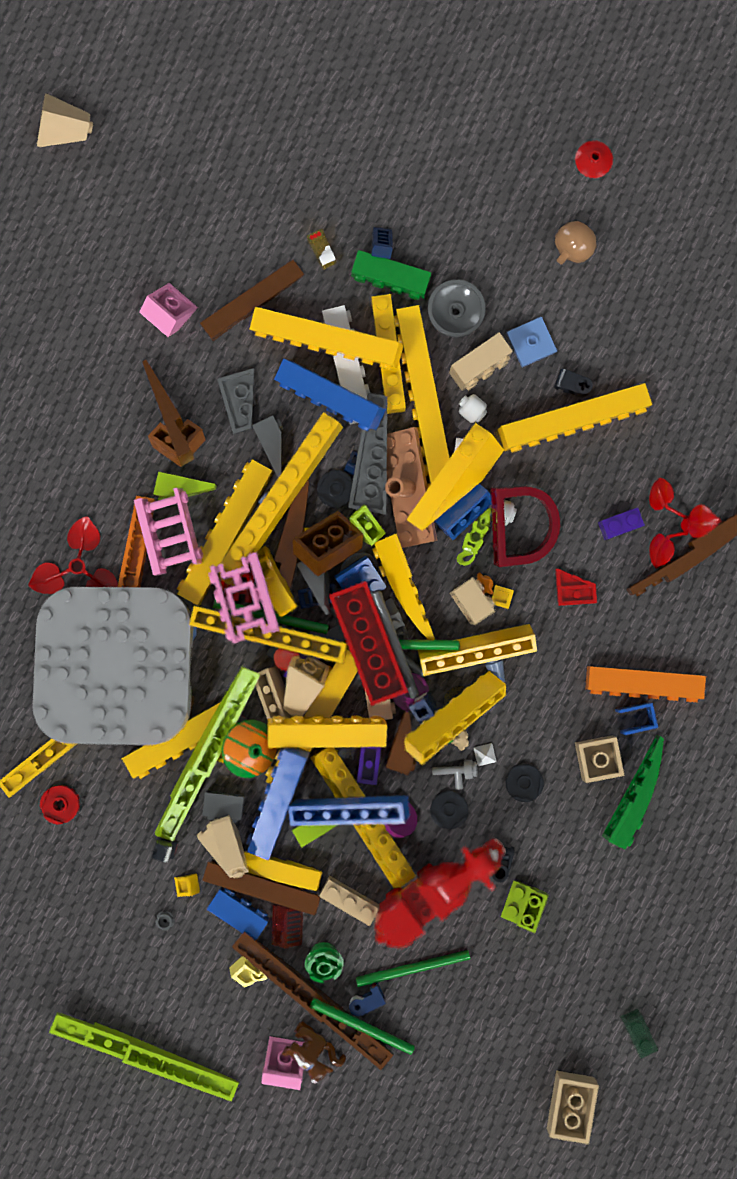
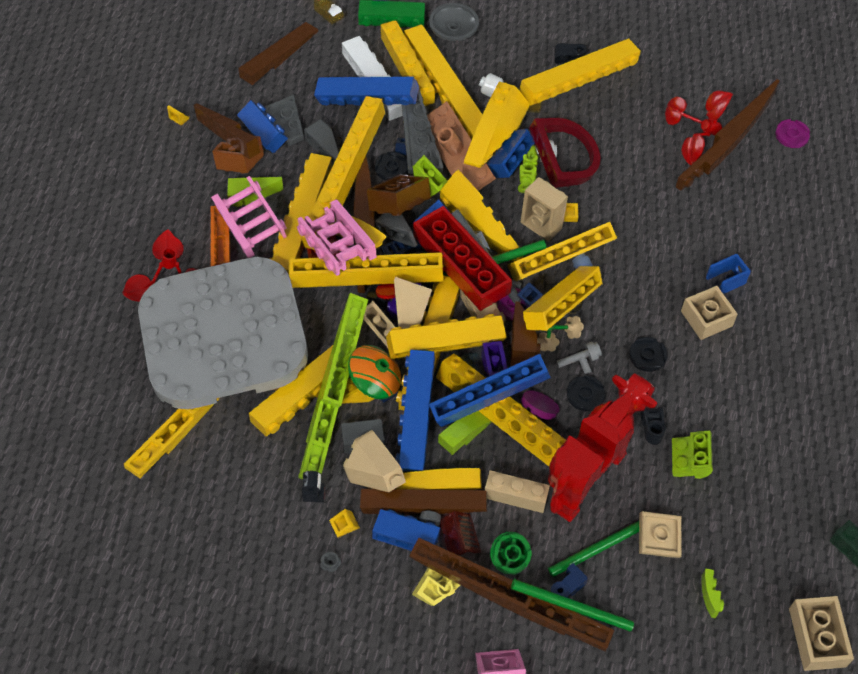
camera: 15 degrees left, 30 degrees down
red plate [40,785,80,824] -> none
bright pink slope [139,283,198,337] -> none
yellow brick [250,307,404,370] -> none
reddish brown animal [282,1021,346,1083] -> none
tan brick [449,332,513,391] -> none
white slope [473,743,496,766] -> none
medium blue plate [506,317,557,367] -> none
red wing [555,569,597,606] -> none
orange brick [585,666,706,702] -> none
dark purple brick [598,508,645,540] -> none
green wedge [602,735,664,850] -> none
none -> yellow slope [167,105,189,125]
none -> blue brick [237,100,288,153]
none -> dark grey tile [419,511,441,526]
none -> tan plate [639,511,681,558]
none -> lime slope [701,568,724,618]

